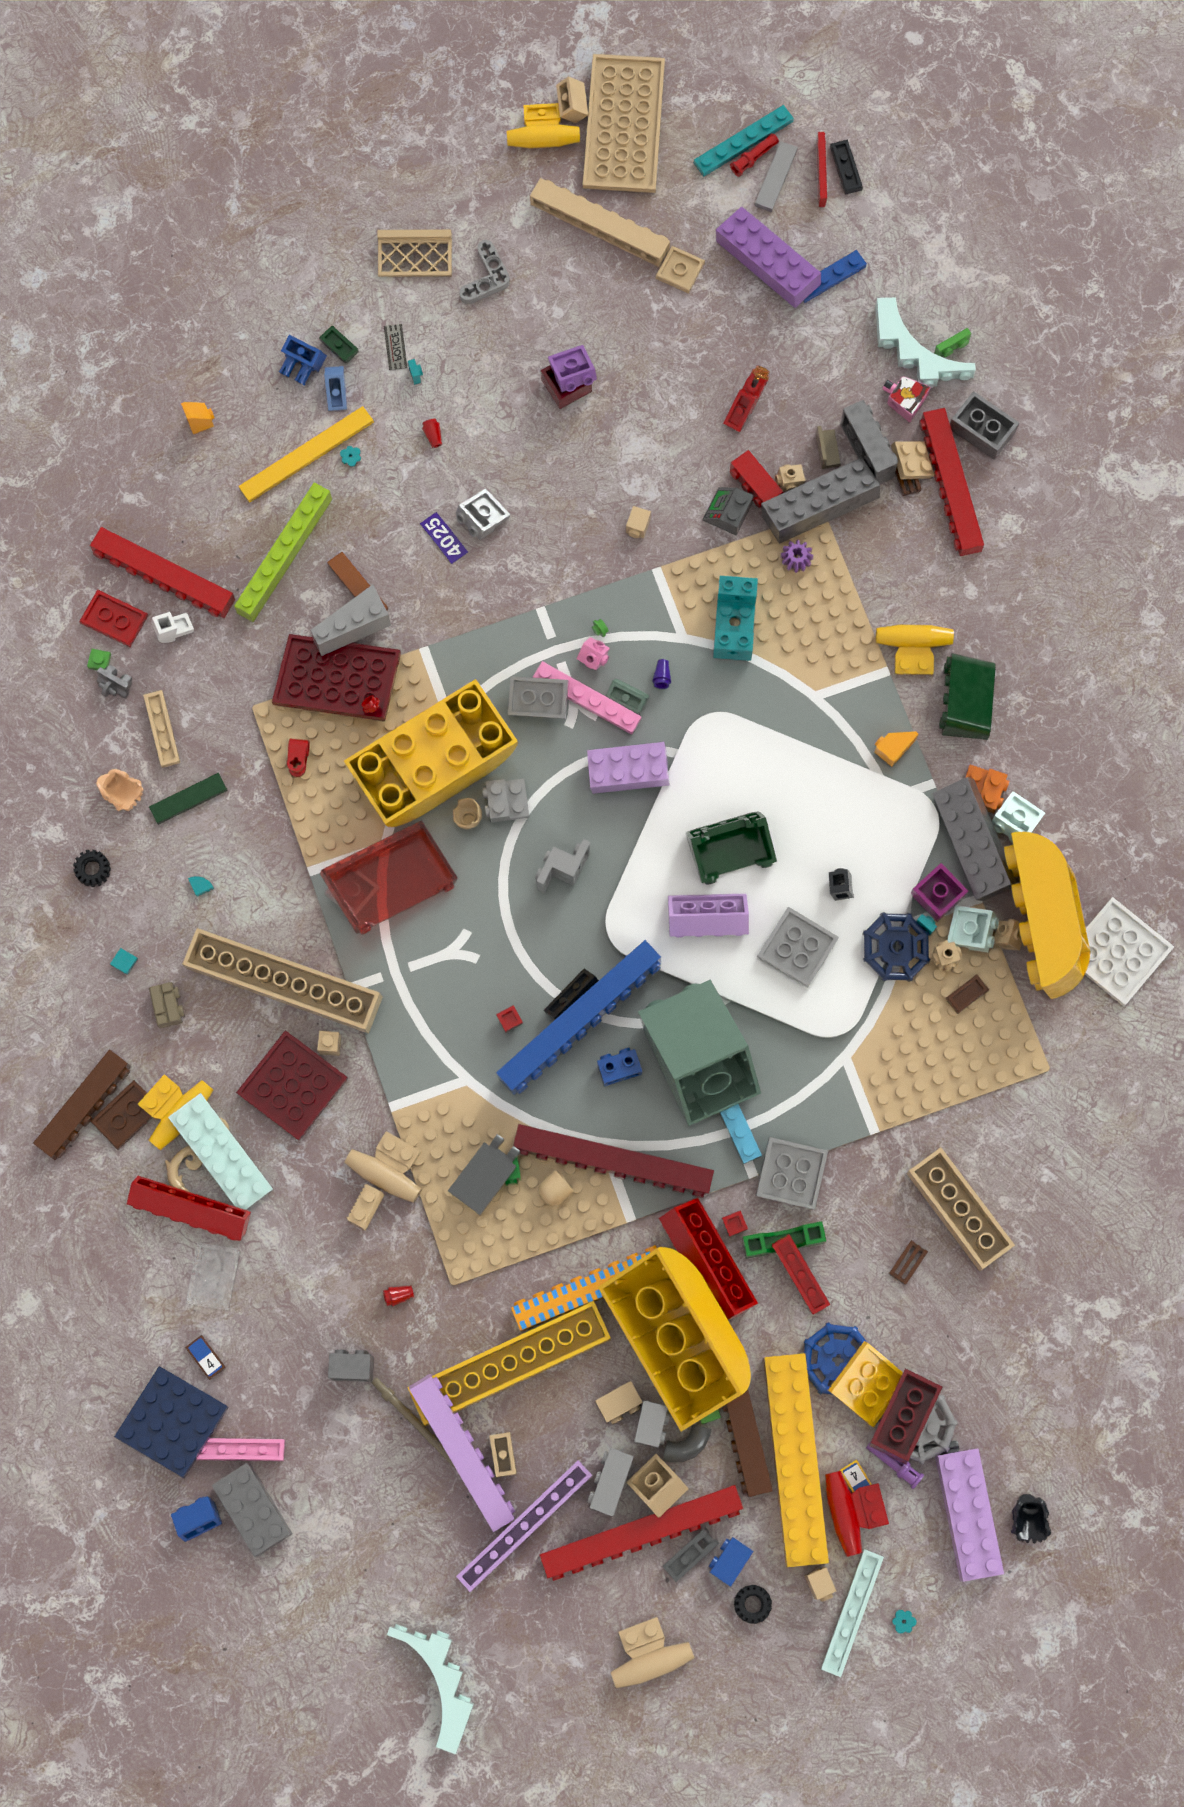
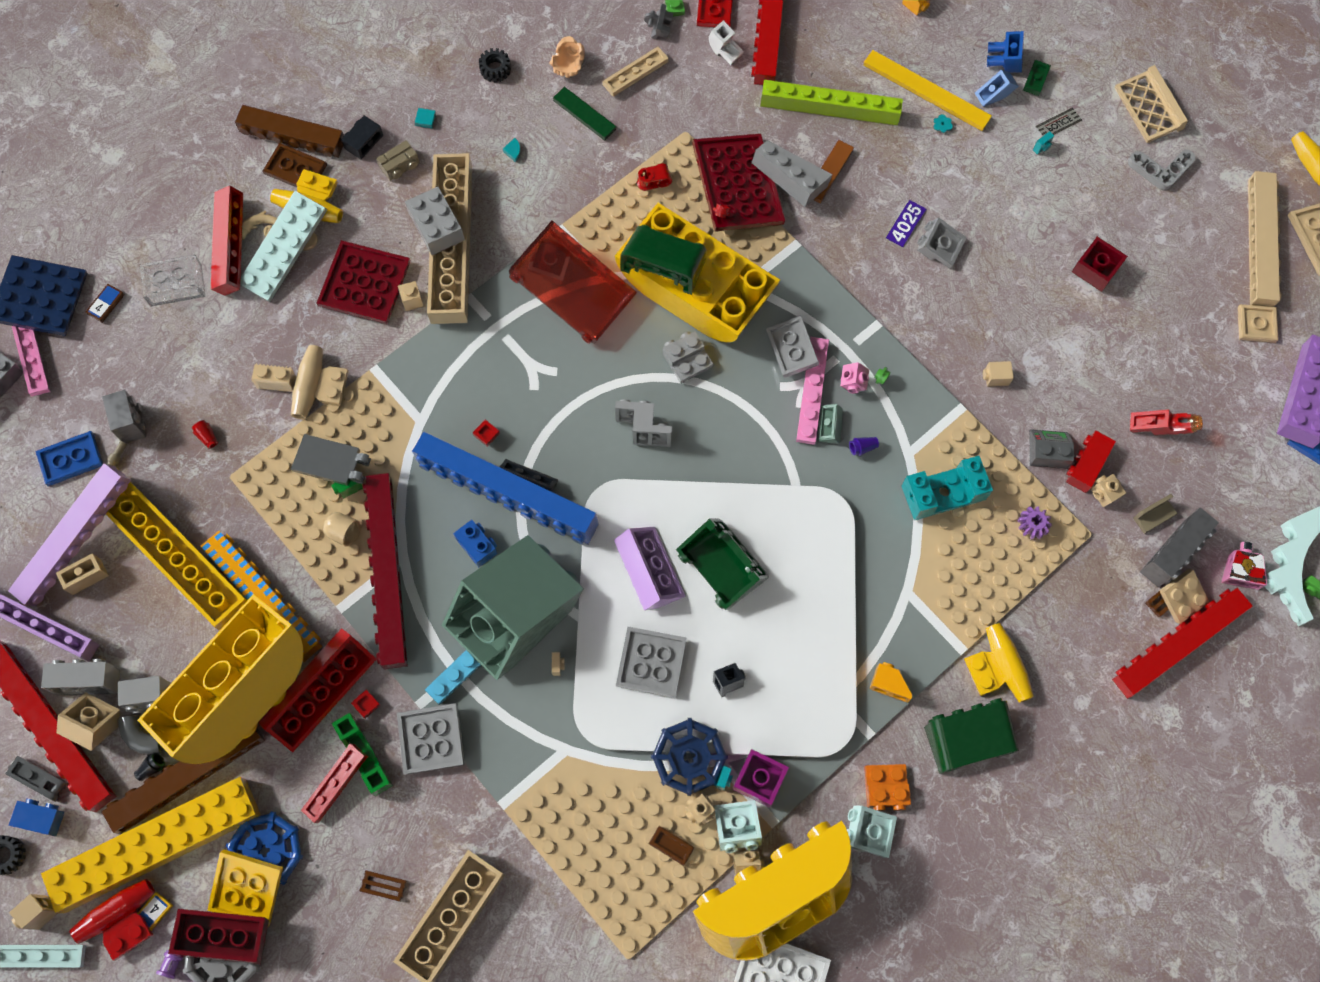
camera: 65 degrees right, 5 degrees down
red cone [422,418,443,448] -> none
tan hair [453,798,482,830] -> none
medium lavender plate [548,345,597,392] -> none
lavender brick [587,742,670,794] -> none
tan brick [595,1381,643,1425] -> none
flat silver brick [761,458,880,544] -> none
flat silver brick [932,777,1017,901] -> none
flat silver brick [950,391,1019,460] -> none
none -> blue tile [35,431,103,486]
none -> black cone [134,753,165,781]
none -> black brick [341,115,384,160]
none -> light grey brick [405,187,465,255]
none -> tan plate [552,652,565,676]
none -> dark green windscreen [620,225,707,295]

